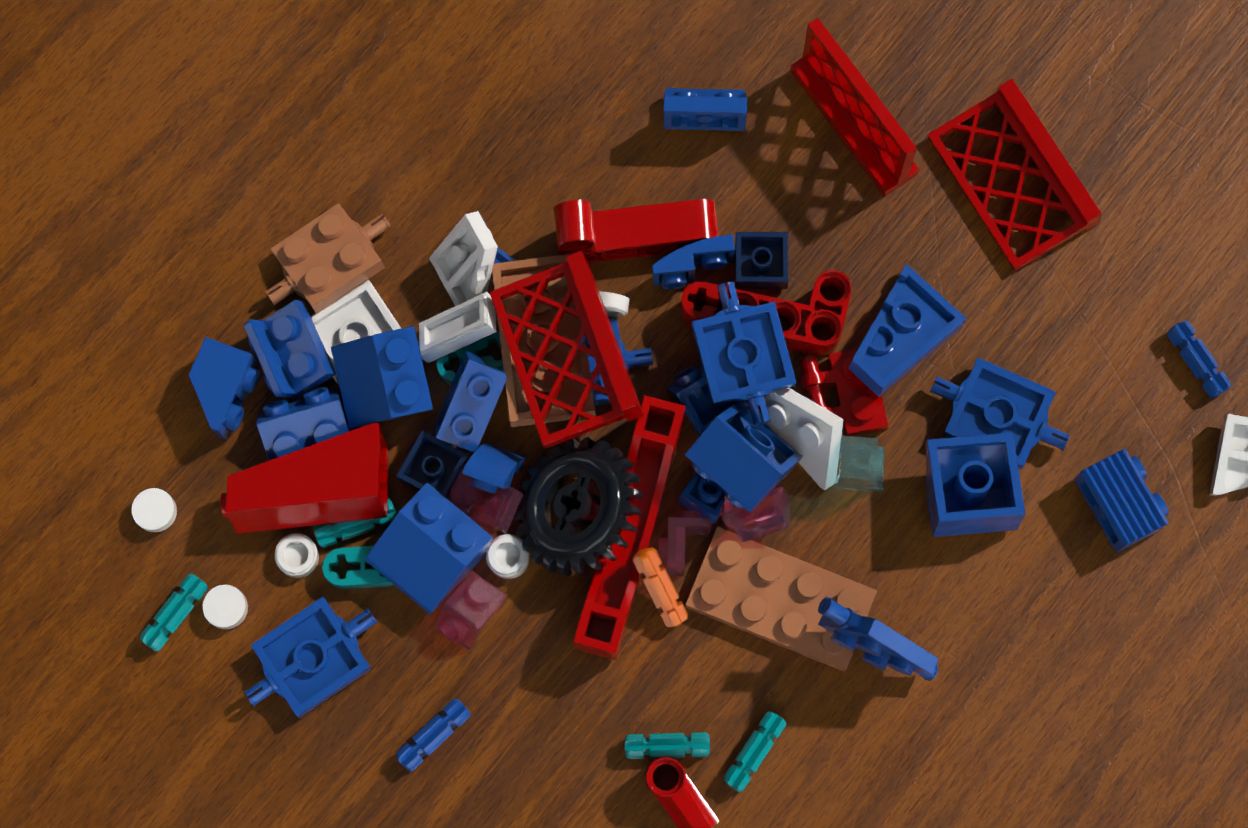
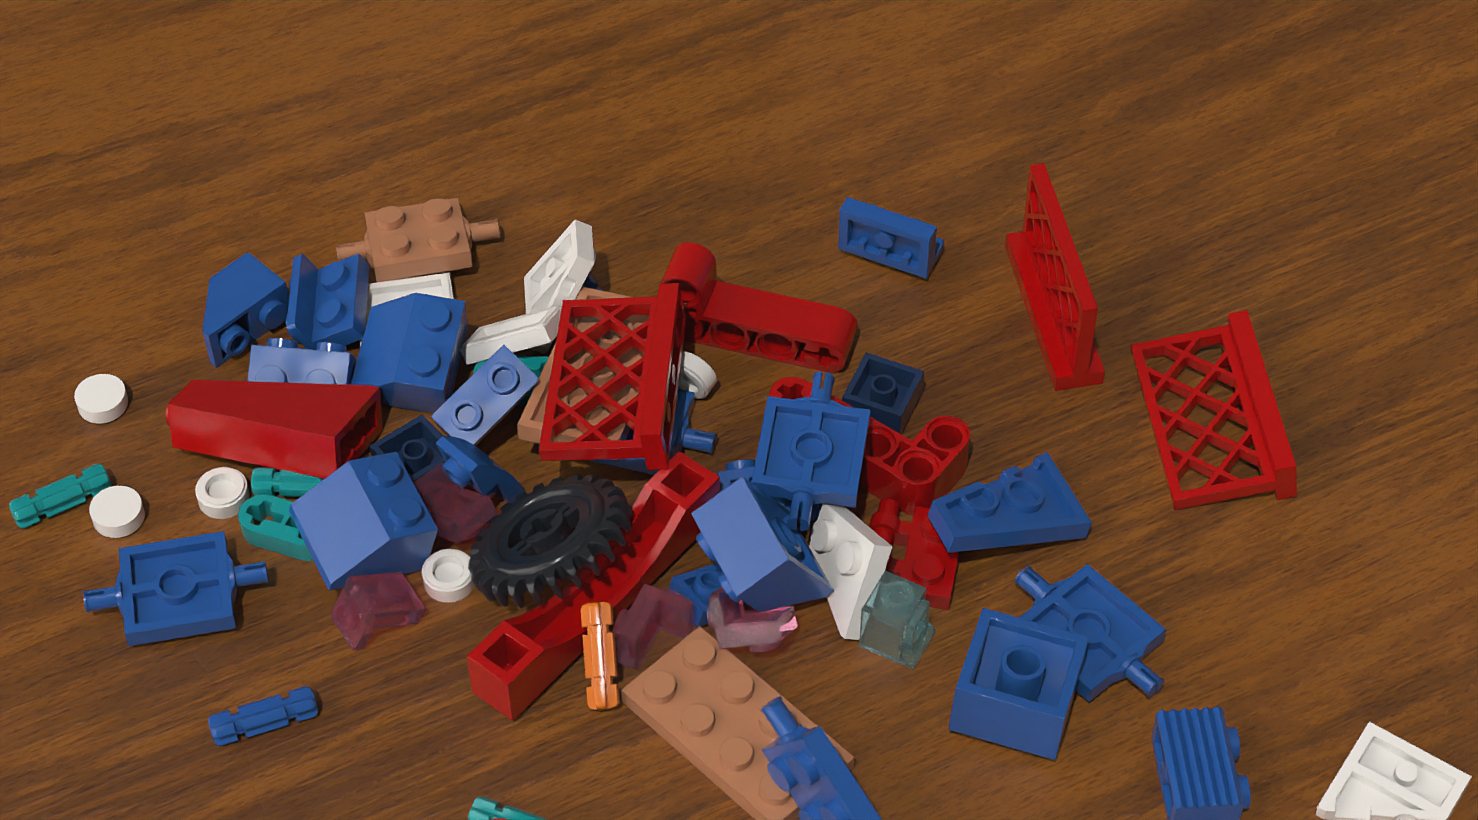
camera: 20 degrees right, 25 degrees down
blue slope [652,234,735,290] -> none
blue axle [1167,320,1231,398] -> none

